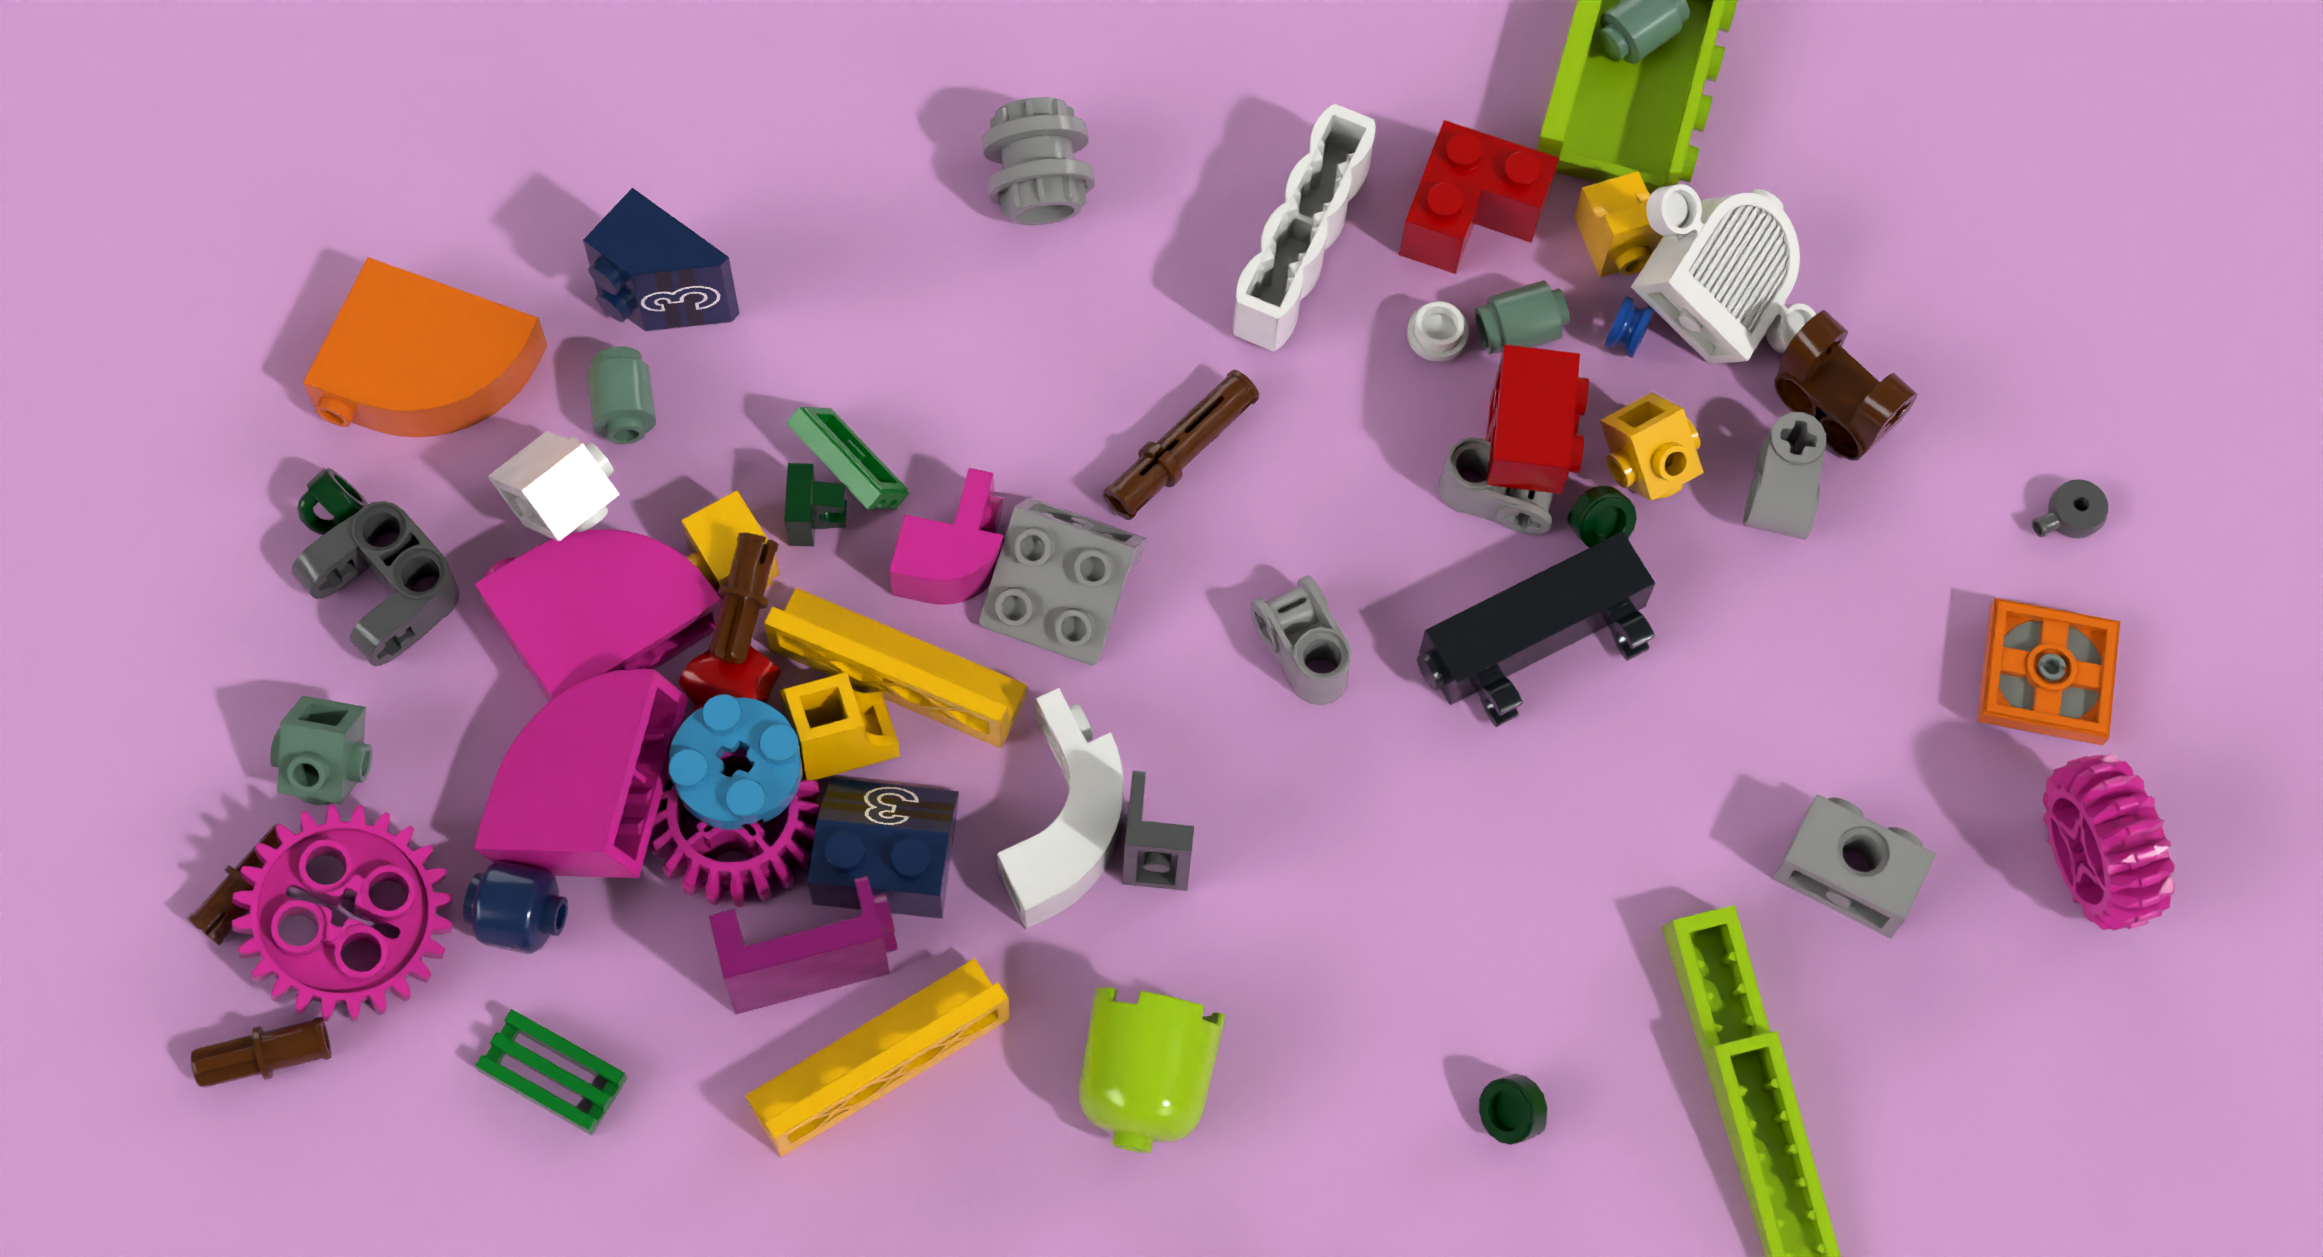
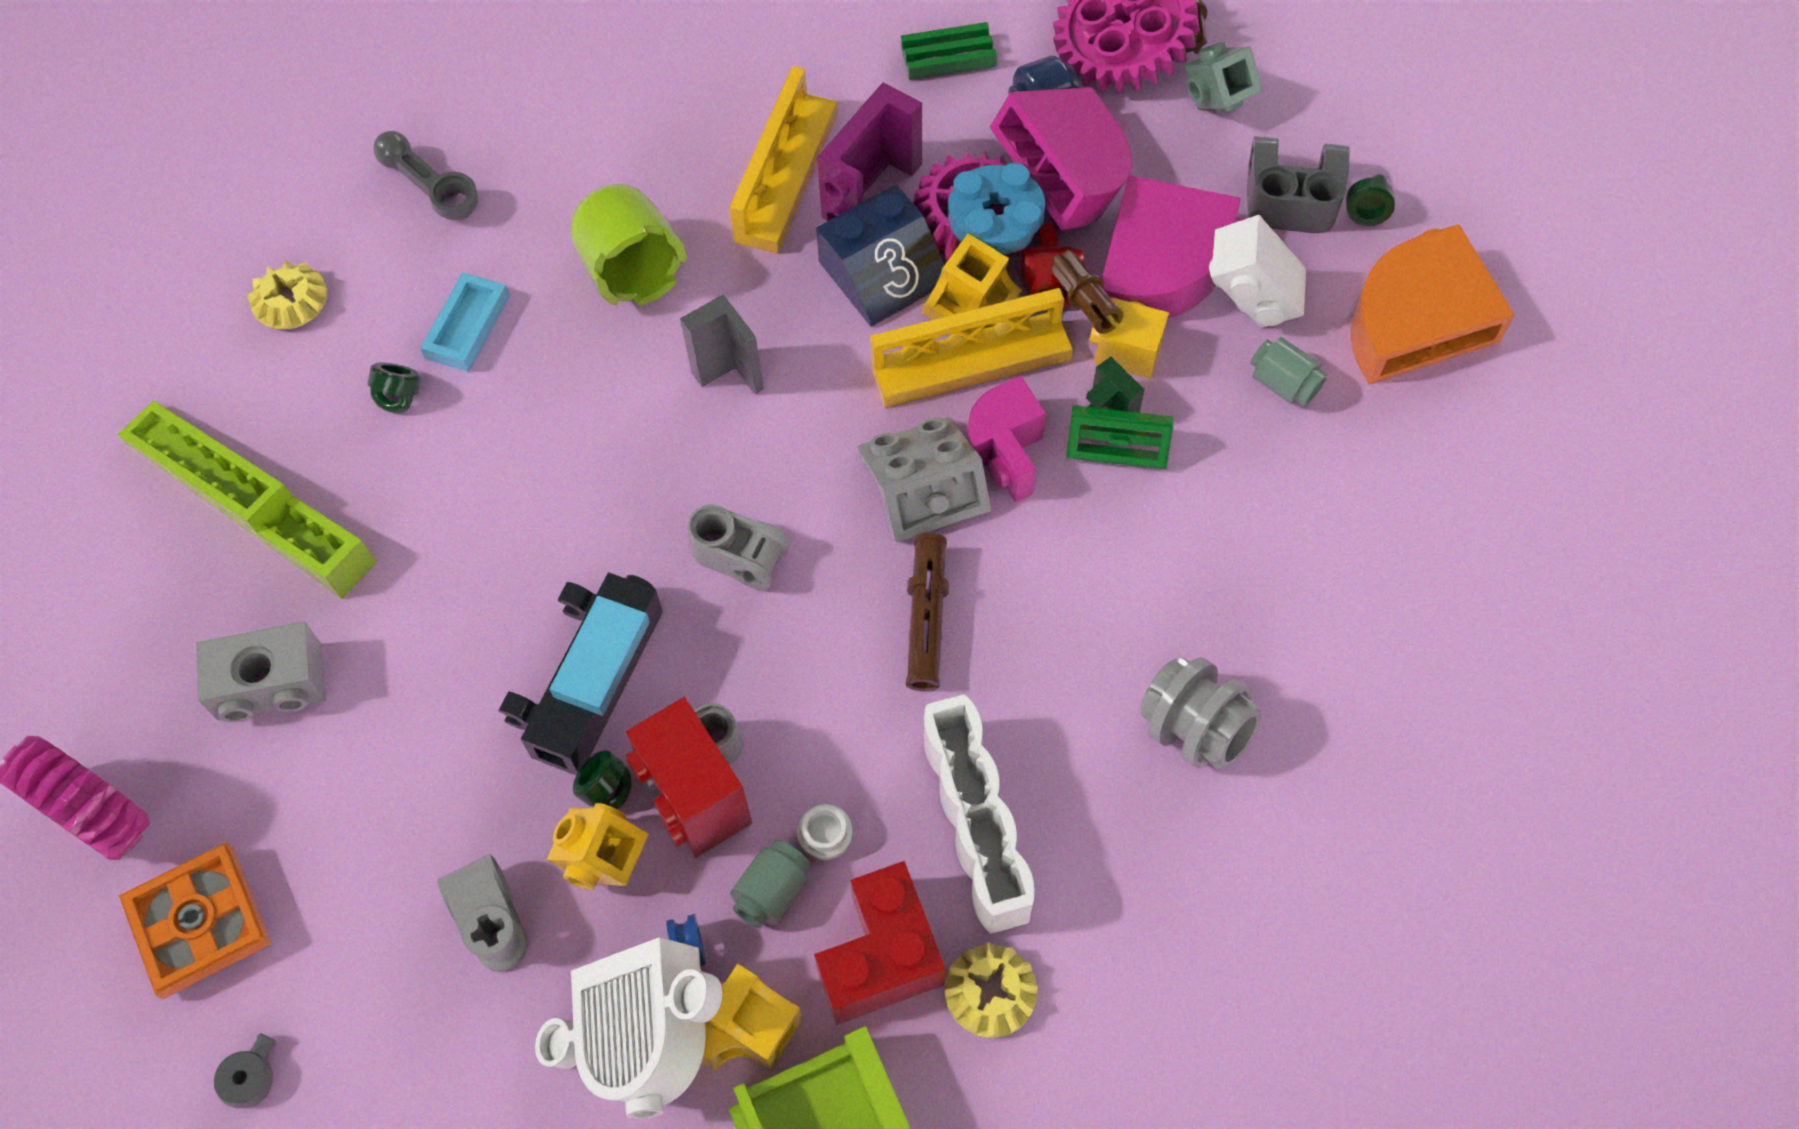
camera: 145 degrees right, 5 degrees down
dark blue slope [583,188,740,331] -> none
white arch [997,688,1124,929] -> none
reddish brown piece [1774,310,1918,461] -> none
none -> medium azure tile [420,272,510,372]
none -> medium azure tile [549,596,650,716]
none -> light yellow gear [945,942,1038,1038]

